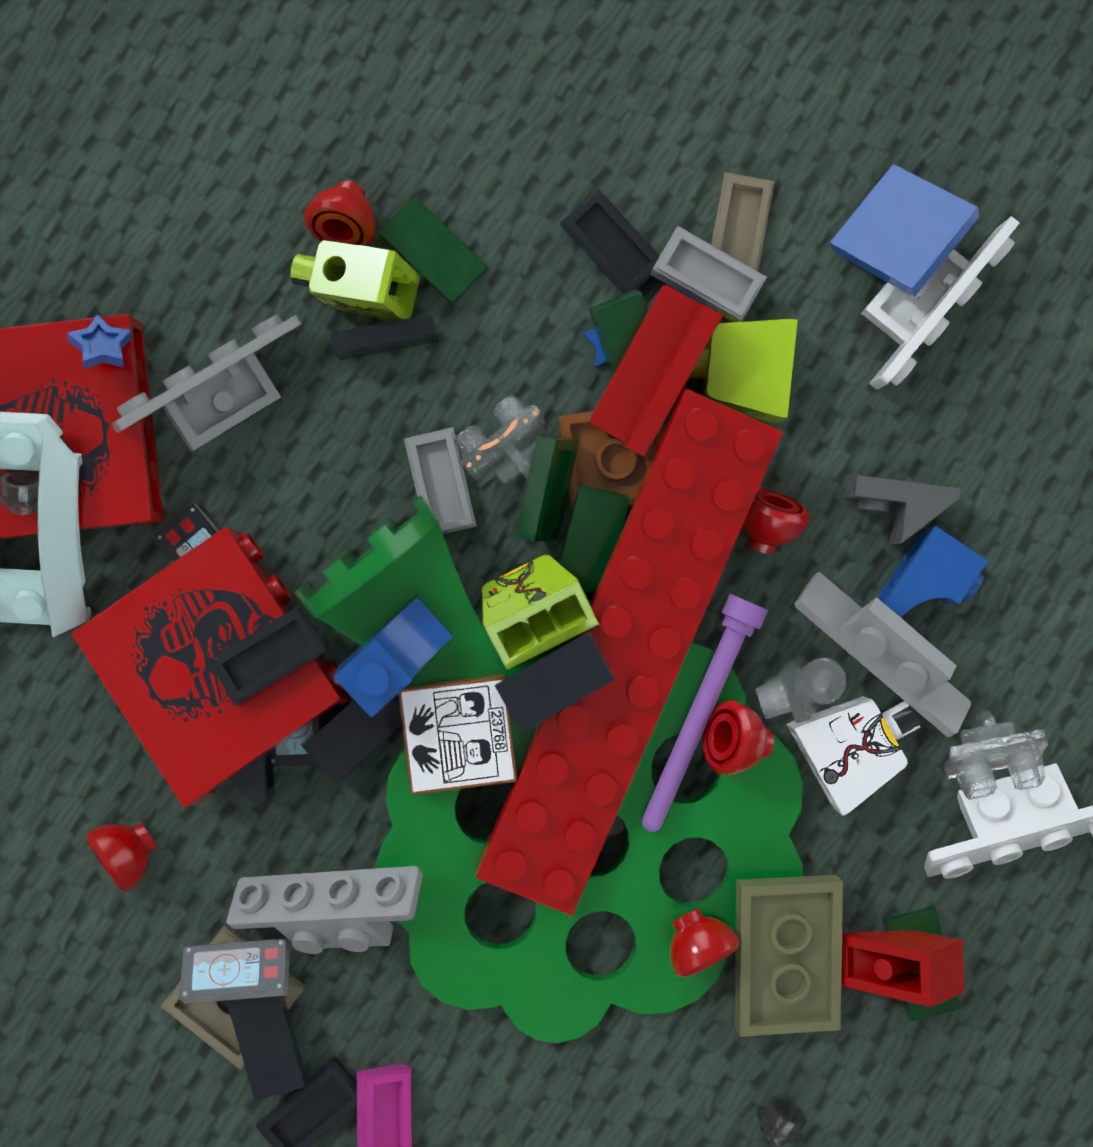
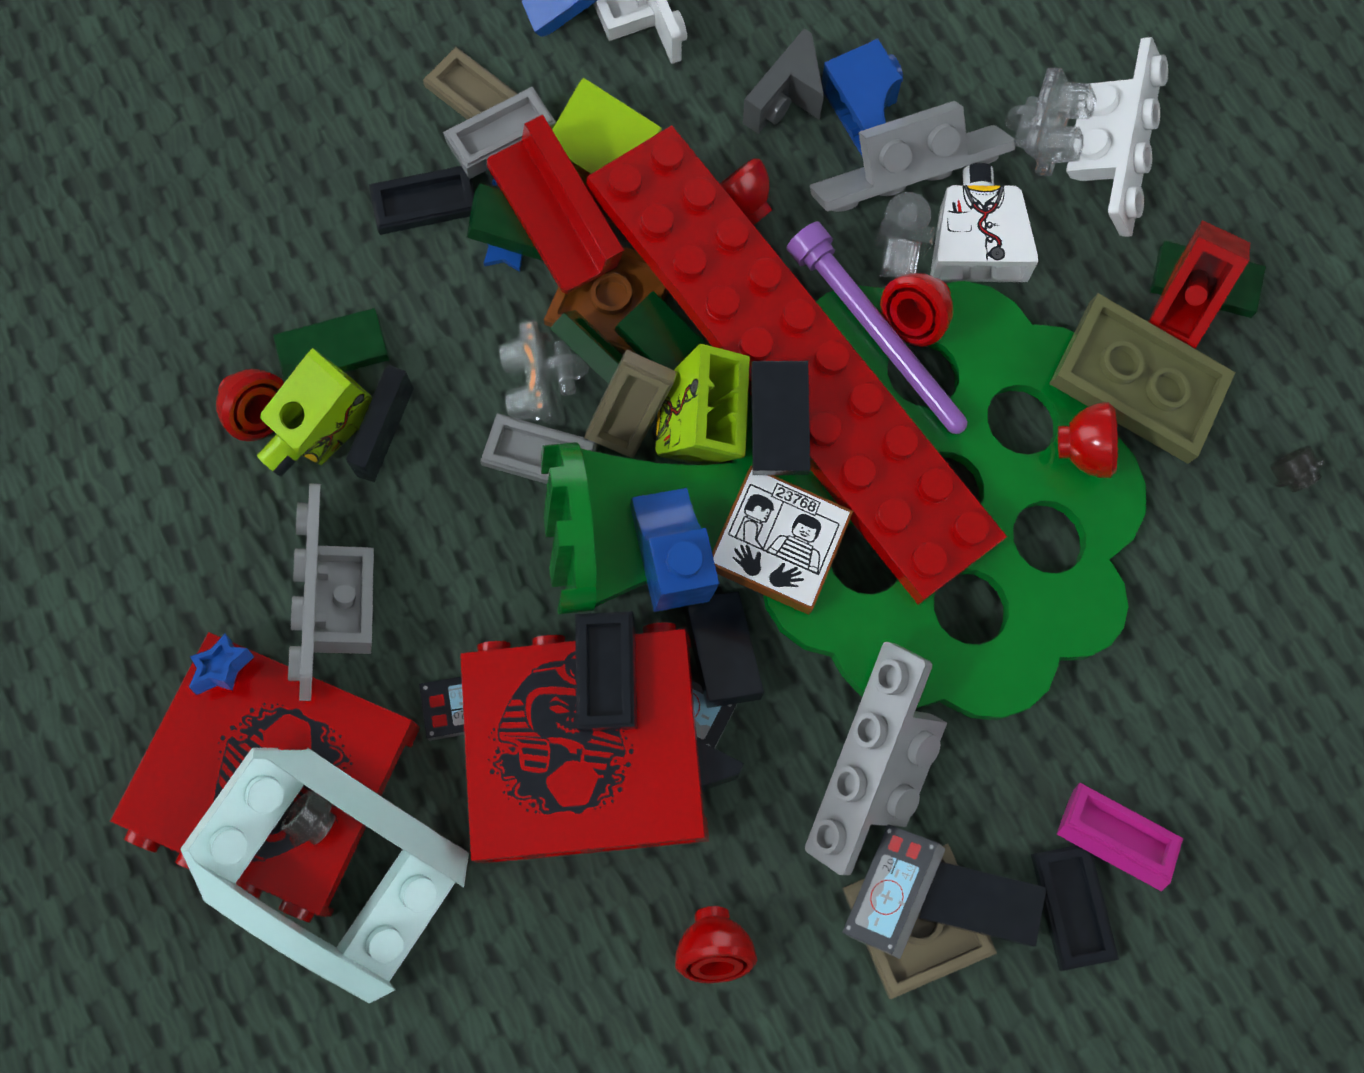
camera: 60 degrees left, 15 degrees down
none -> dark tan tile [584,350,677,458]

